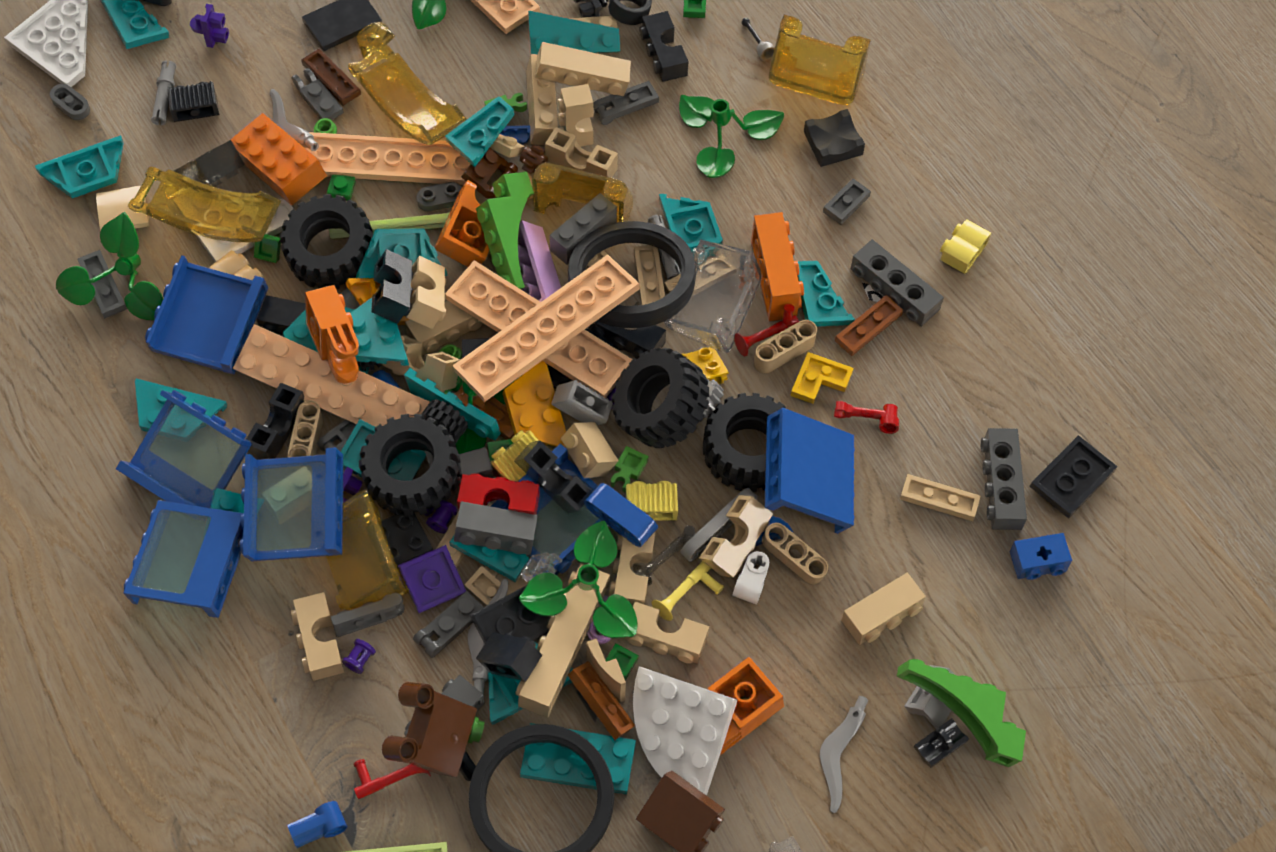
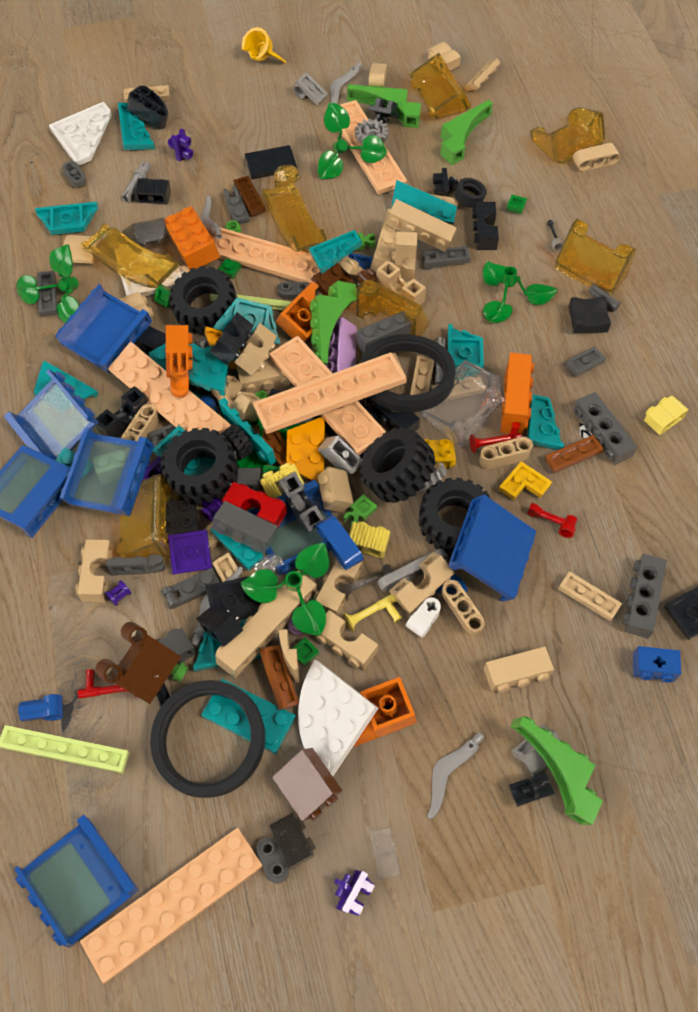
camera: 20 degrees right, 0 degrees up
none -> dark grey axle [588,284,621,312]

